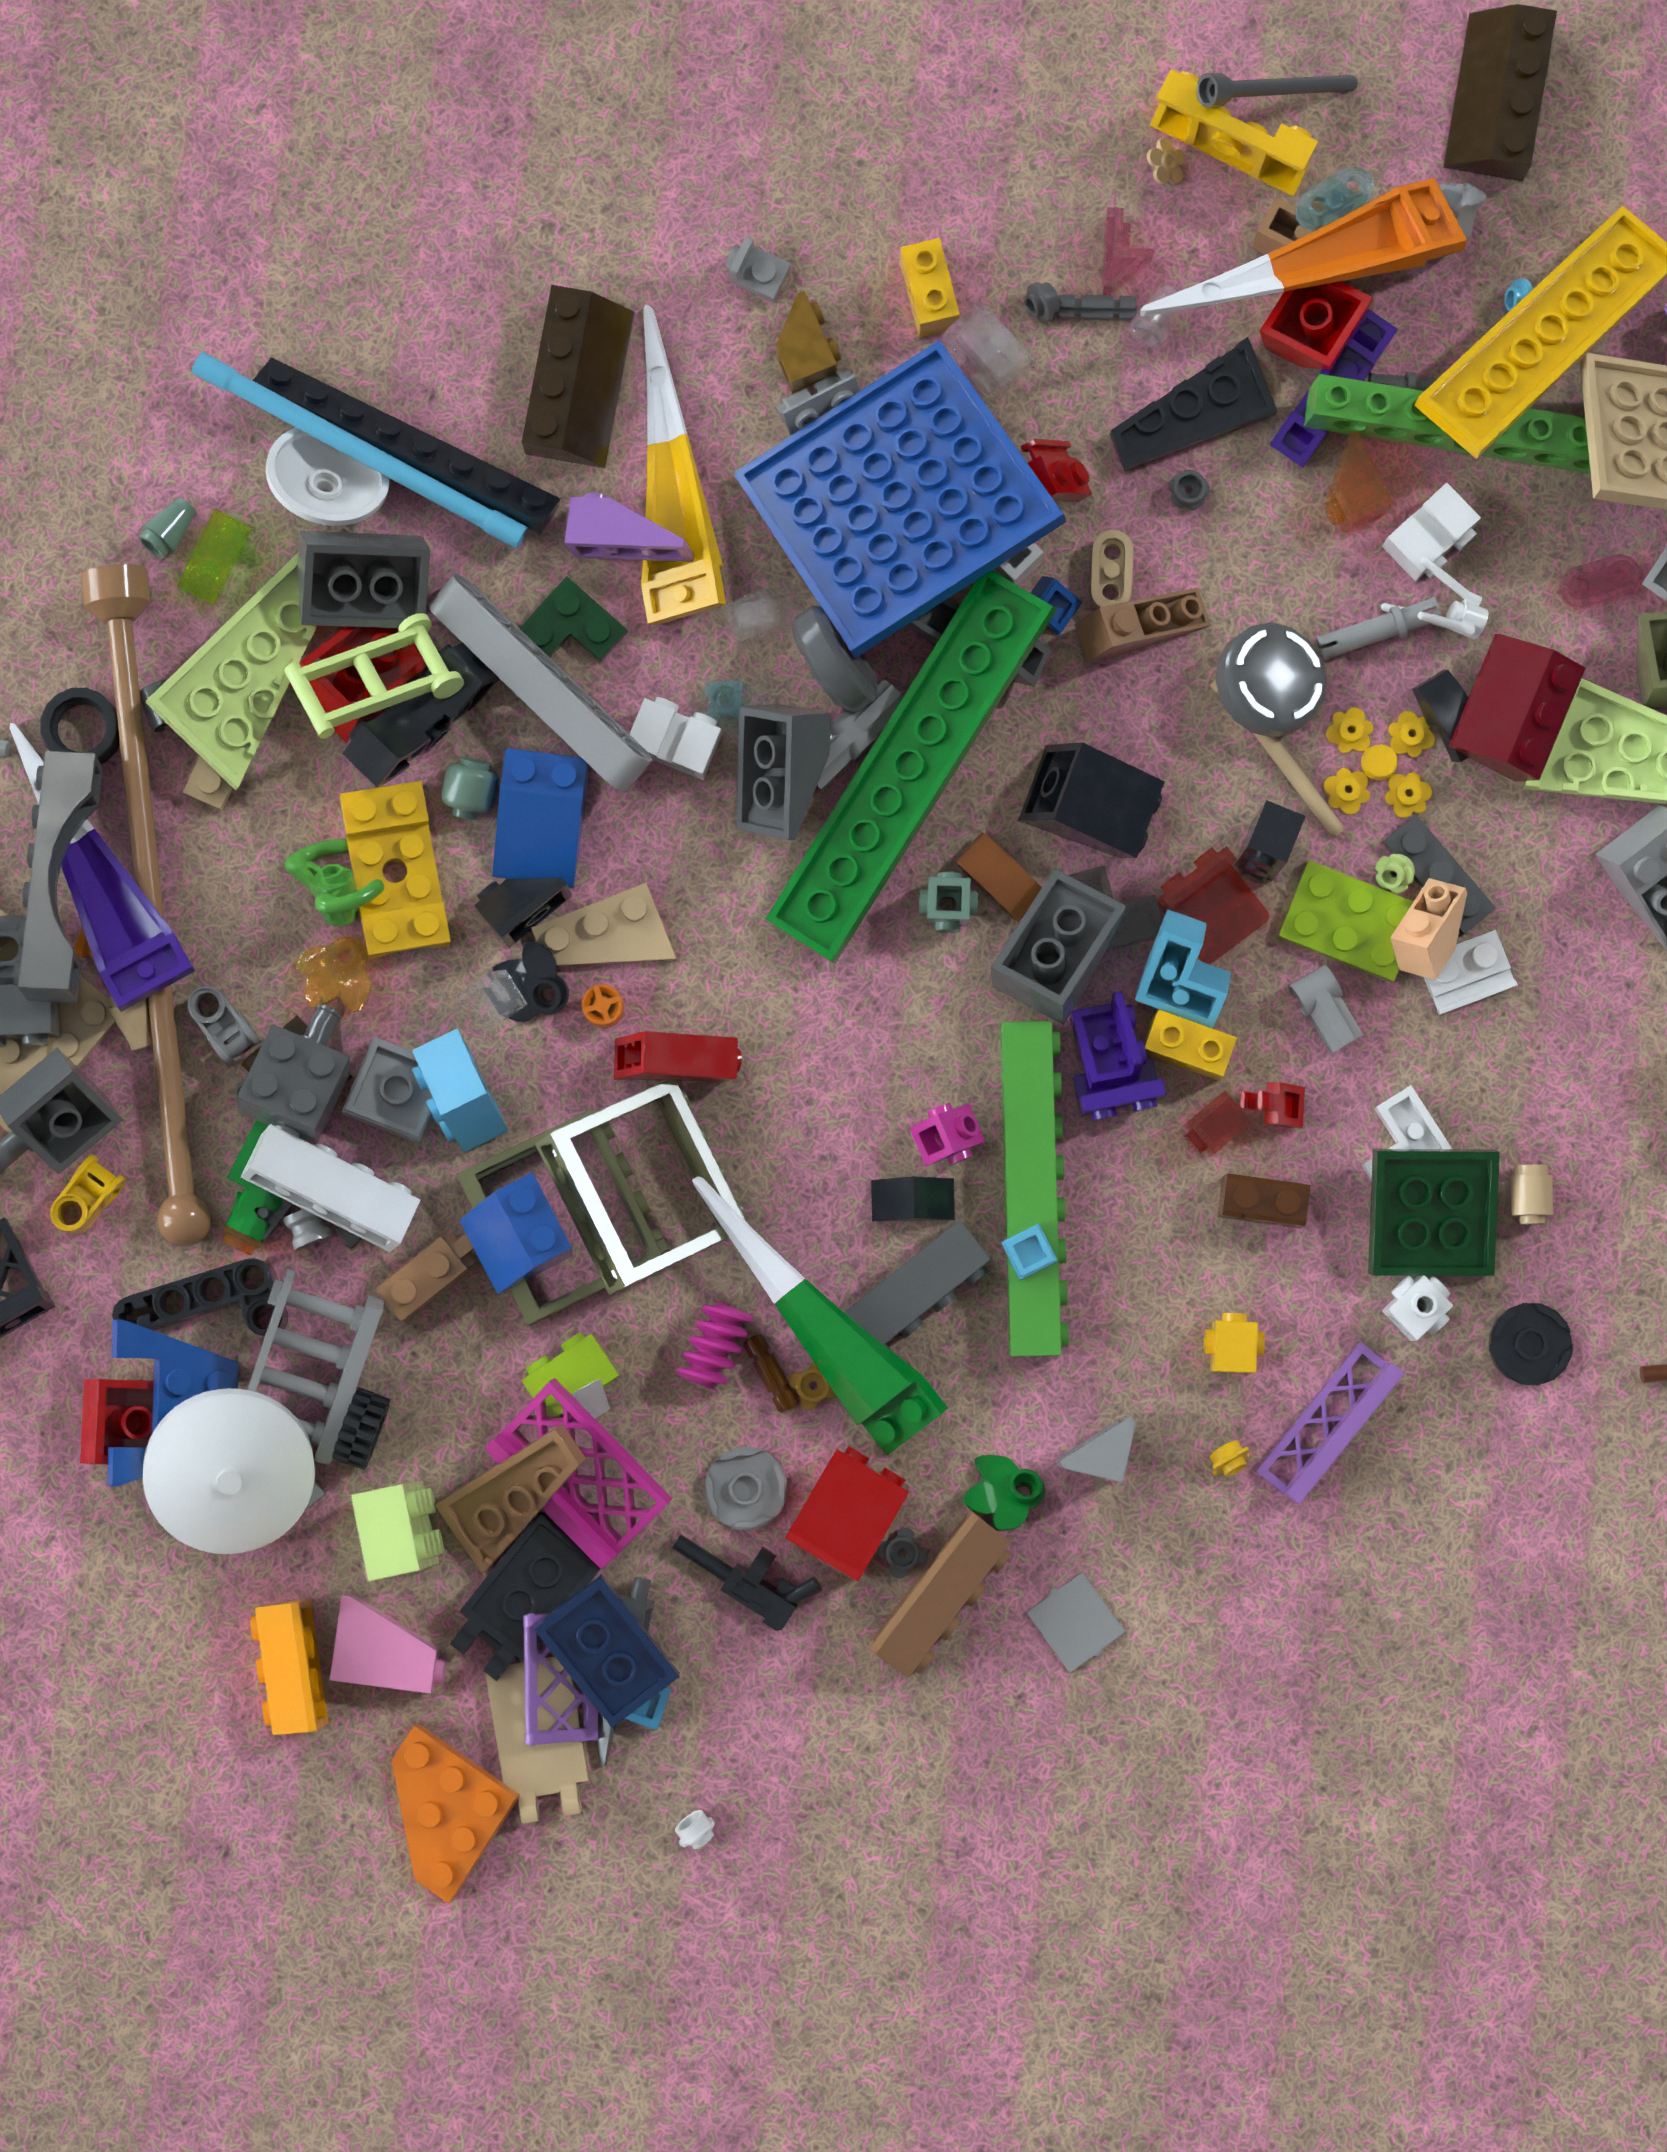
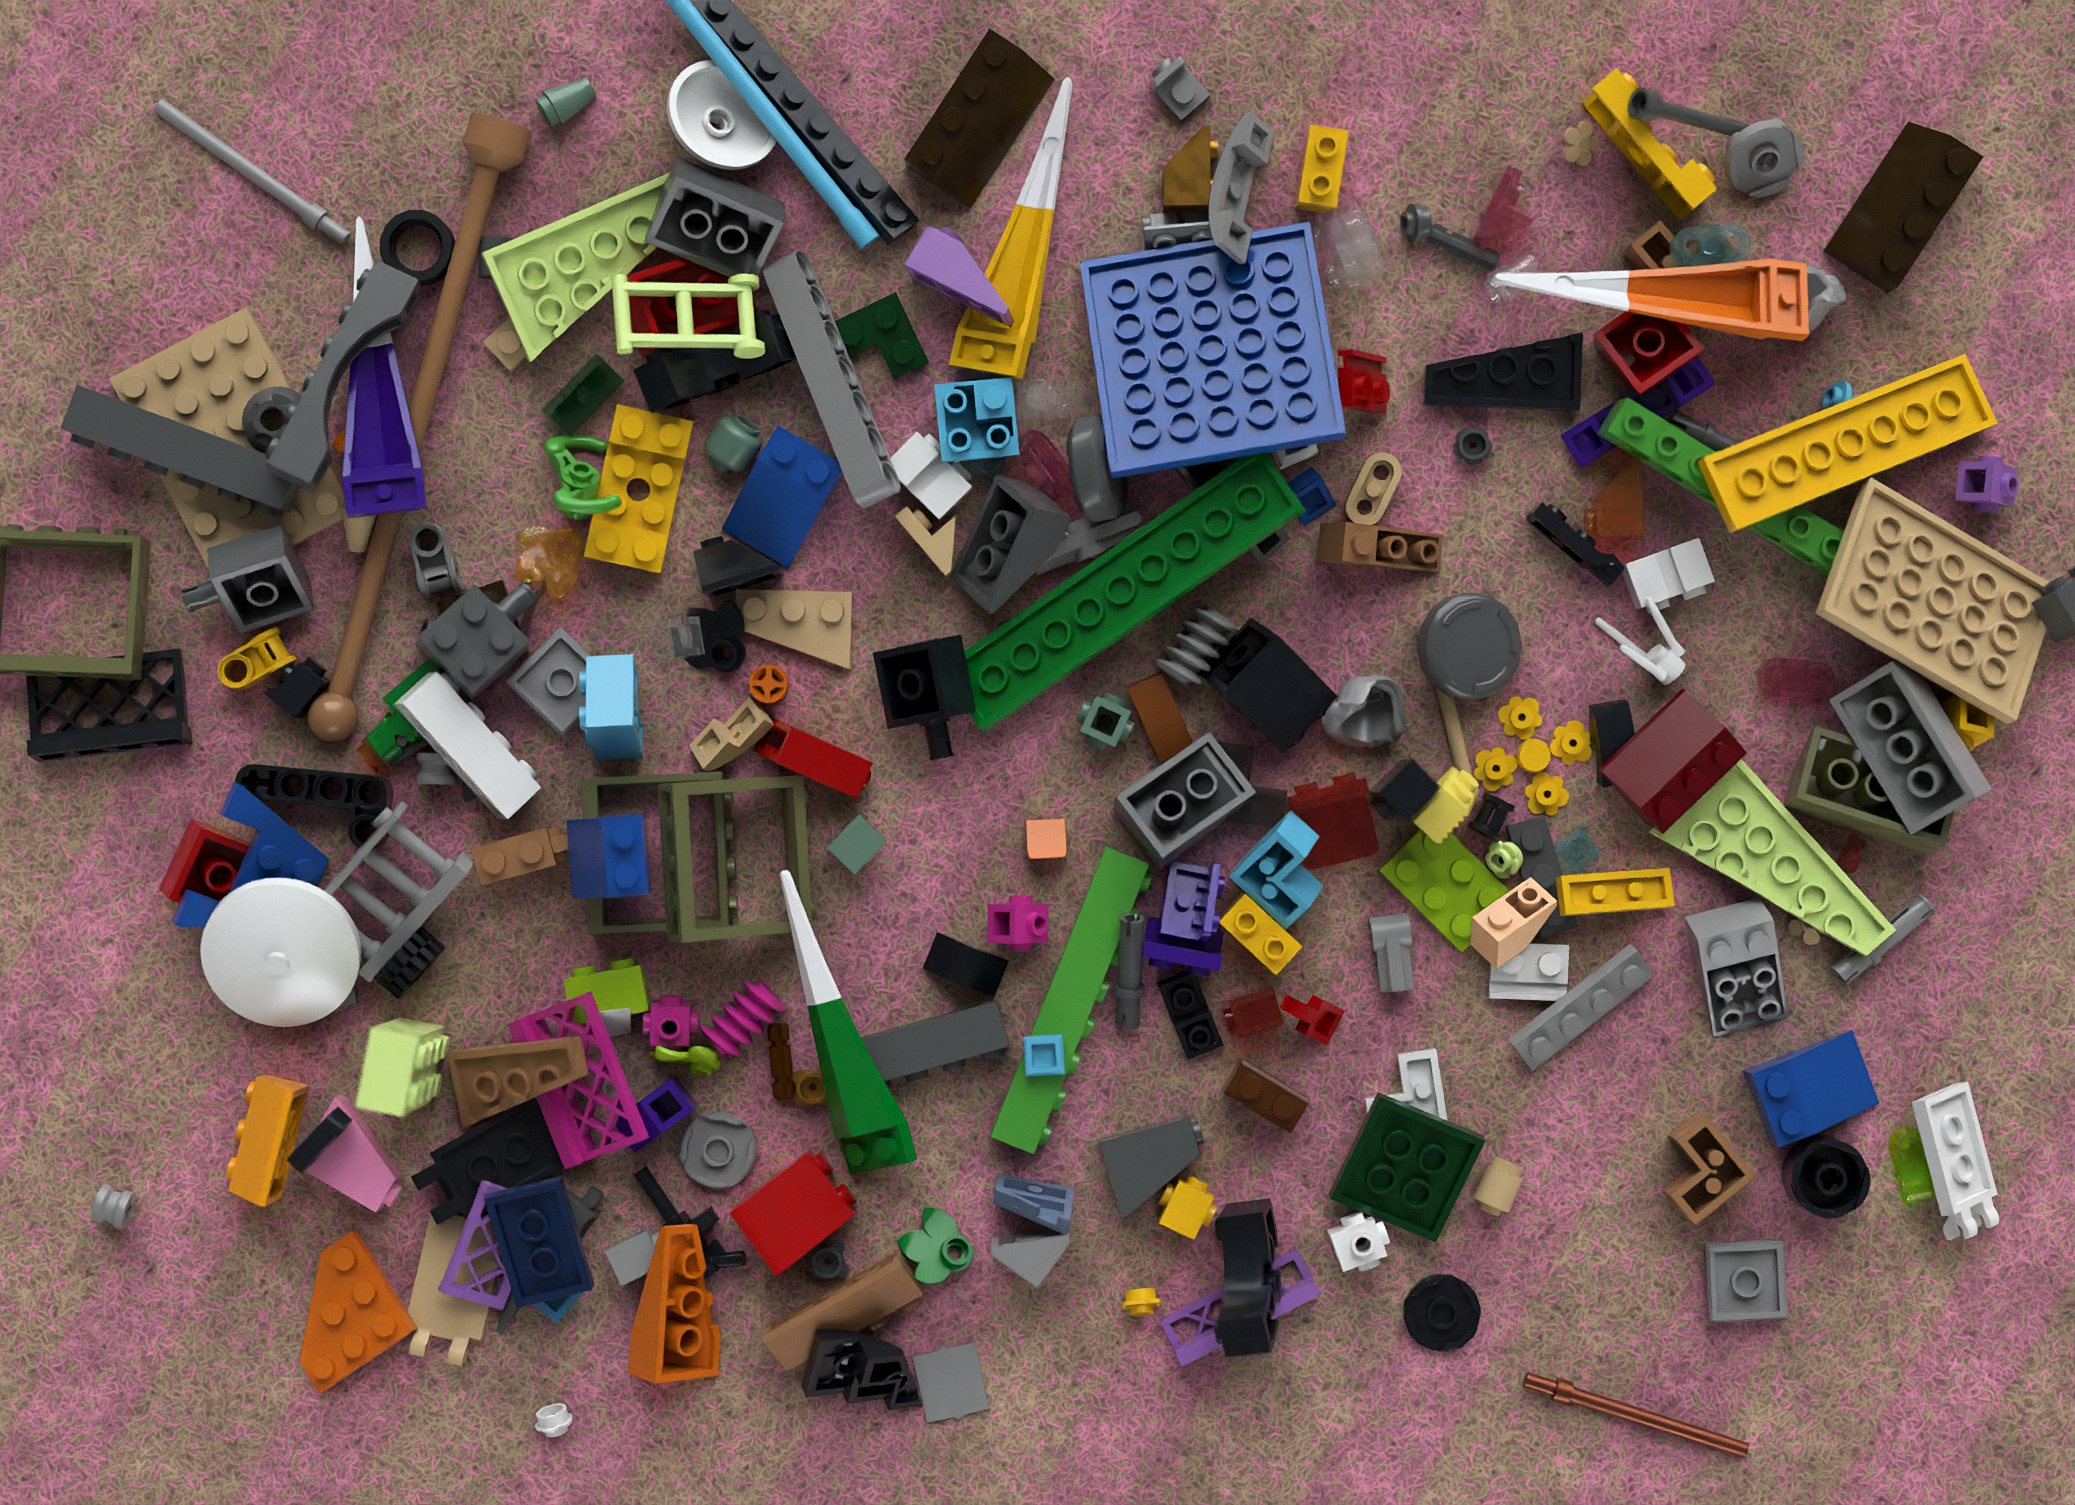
camera: 20 degrees right, 5 degrees up
clear neon green slope [177,509,253,605] -> none
light grey pin [1316,596,1441,661] -> none
none -> light grey wheel [91,1184,136,1230]
none -> black brick [264,656,330,719]
none -> black beam [286,1107,353,1174]
none -> clear green slope [542,353,625,436]
none -> light grey brick [604,1226,659,1287]
none -> dark purple slope [616,1075,698,1152]
none -> orange wedge [628,1224,721,1384]
none -> dark pink brick [643,995,699,1052]
none -> lime plate [649,1046,721,1076]
none -> tan slope [689,696,774,772]
none -> black slope [801,1329,923,1410]
none -> sand green panel [827,814,886,875]
none -> black brick [873,635,976,761]
none -> tan slope [895,506,956,578]
none -> medium azure slope [934,377,1020,463]
none -> sand blue wing [993,1173,1074,1234]
none -> clear pink plate [1017,430,1073,502]
none -> orange slope [1026,818,1067,860]
none -> dark grey slope [1099,1114,1205,1218]
none -> dark grey pin [1113,913,1145,1030]
none -> light grey piece [1156,603,1239,690]
none -> black slope [1156,970,1224,1060]
none -> light grey slope [1209,112,1274,264]
none -> black brick [1214,1198,1281,1358]
none -> light grey hair [1322,675,1408,748]
none -> light yellow brick [1411,767,1479,843]
none -> black bush [1467,792,1515,841]
none -> light grey plate [1508,944,1654,1071]
none -> black hinge [1526,502,1625,587]
none -> clear light blue plate [1554,826,1601,872]
none -> yellow plate [1555,868,1675,916]
none -> light grey plate [1724,119,1804,198]

